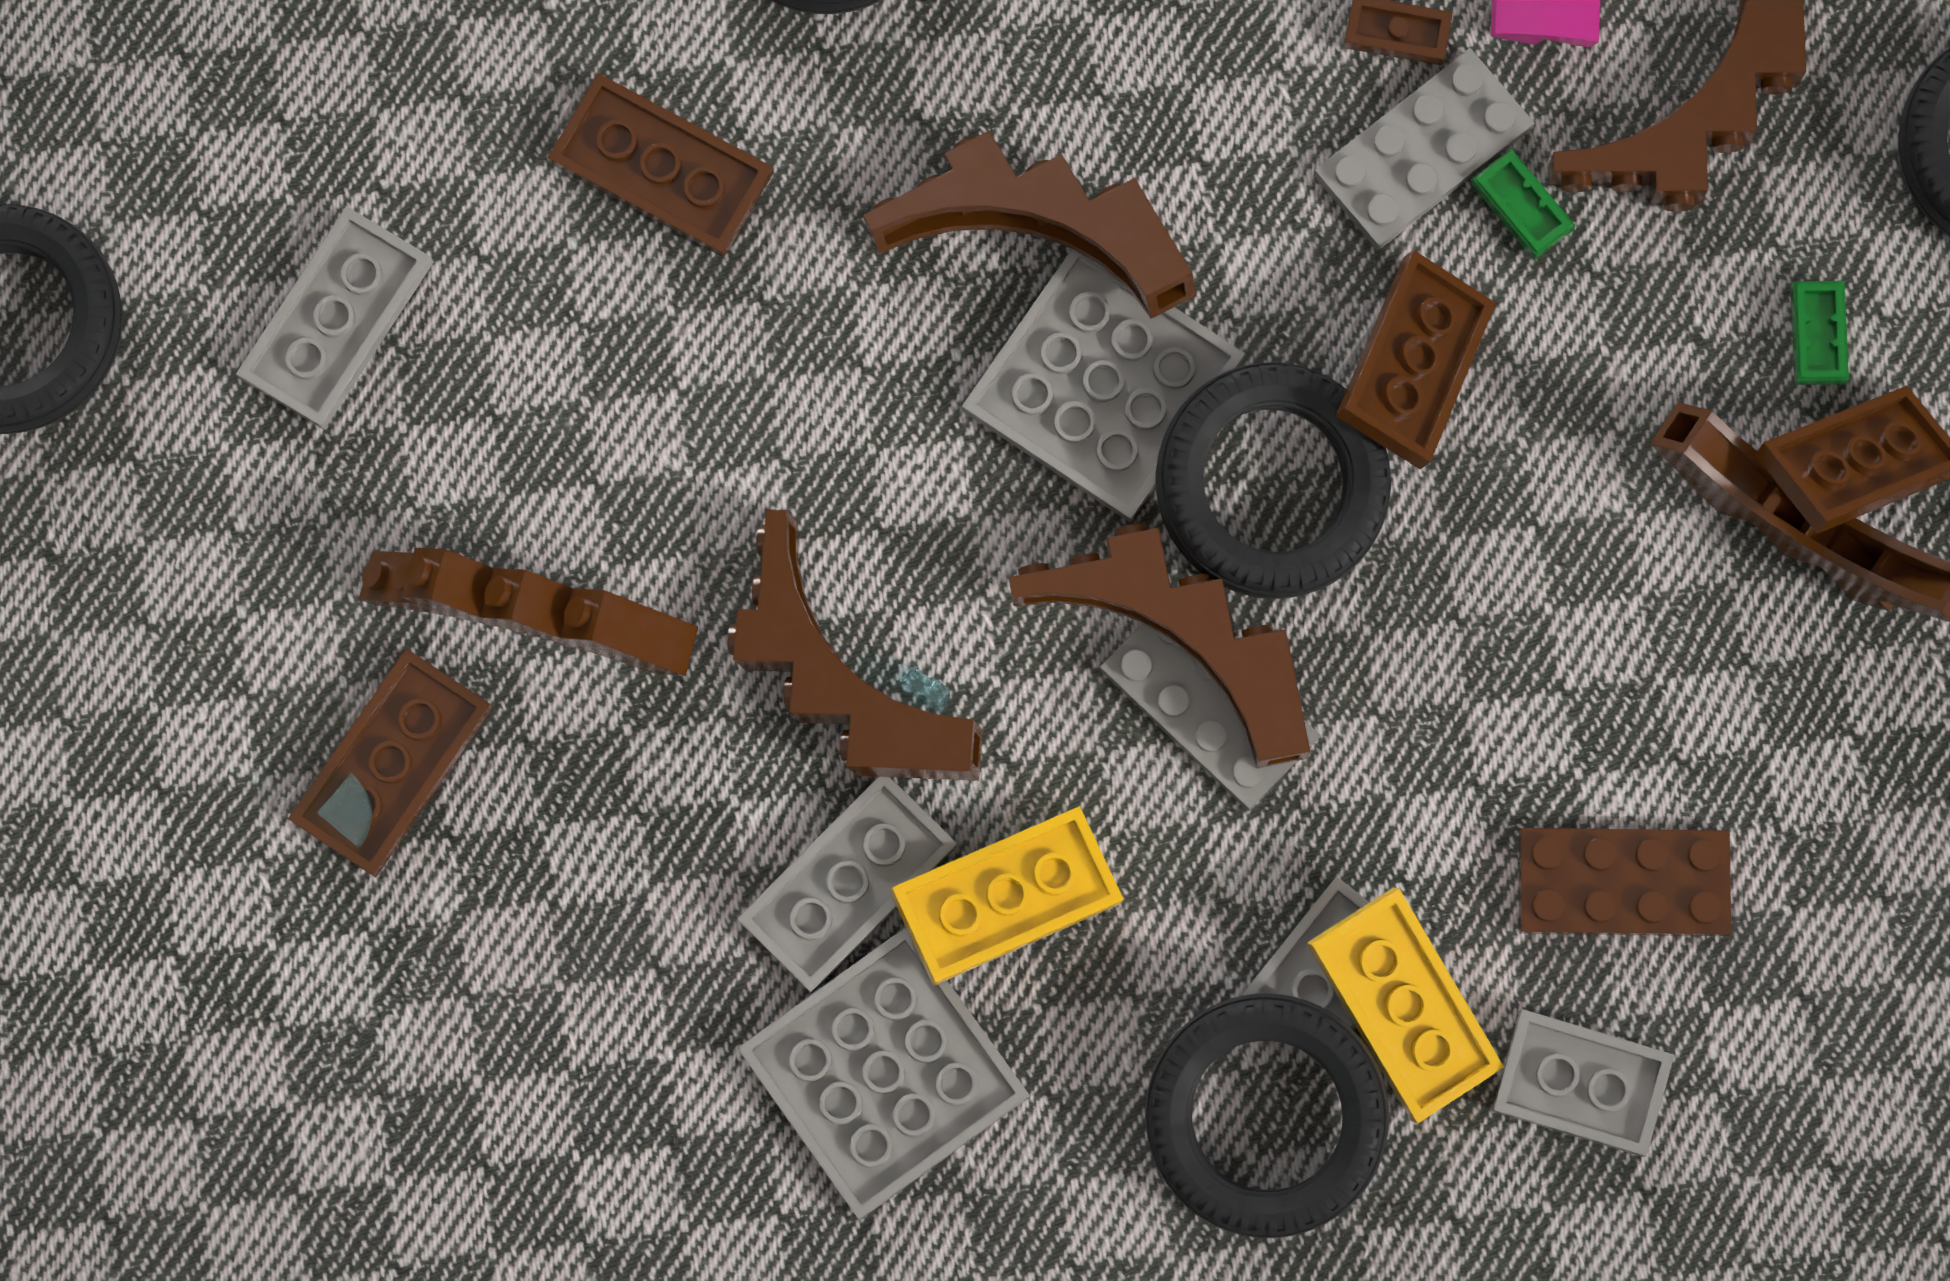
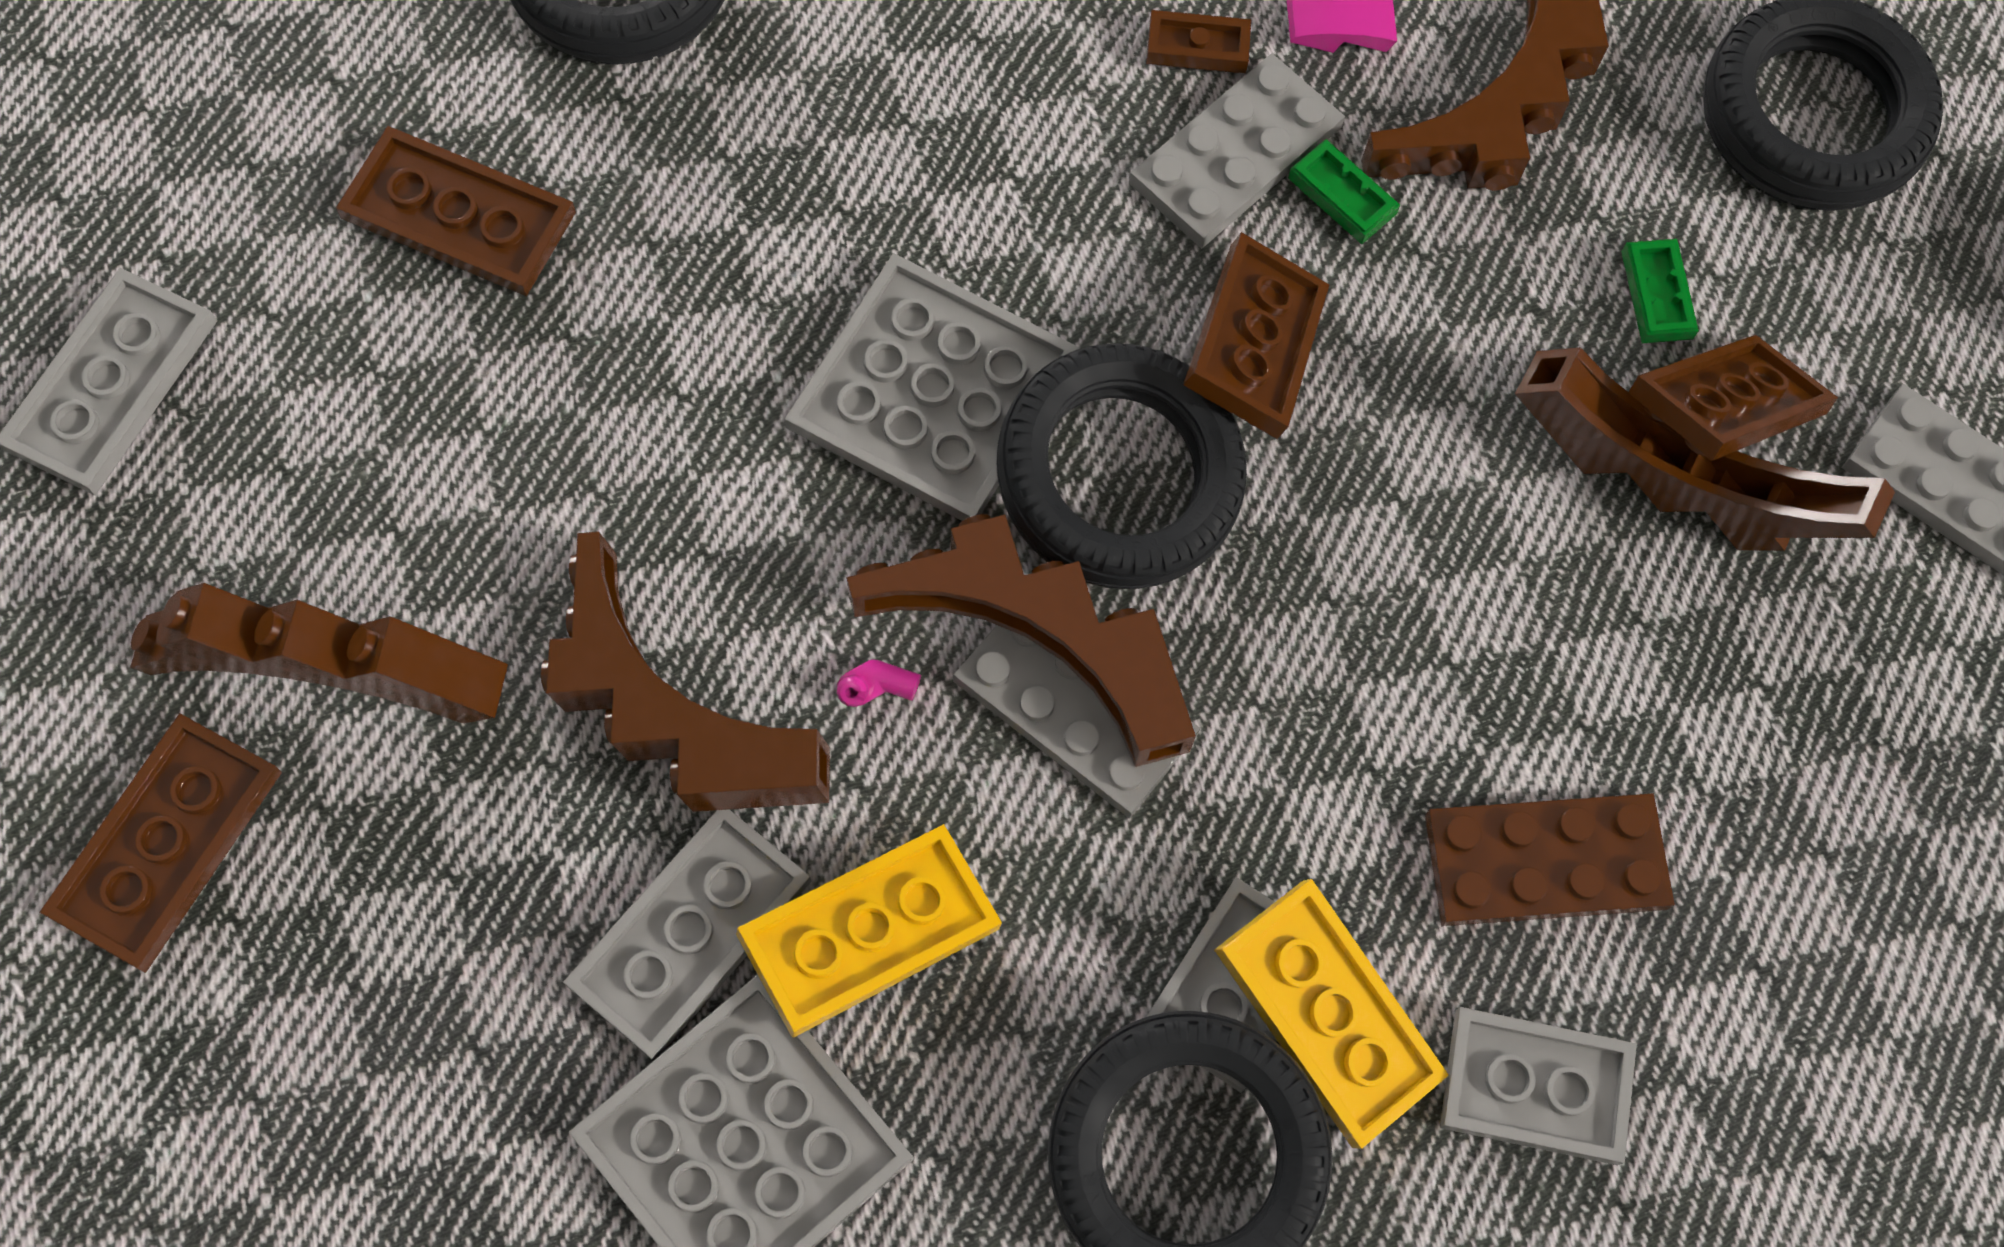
camera: 15 degrees left, 10 degrees down
clear light blue tile [317,773,372,848] -> none
reddish brown arch [863,131,1196,319] -> none
clear light blue tile [899,667,950,713] -> none
none -> dark pink arm [837,659,921,707]

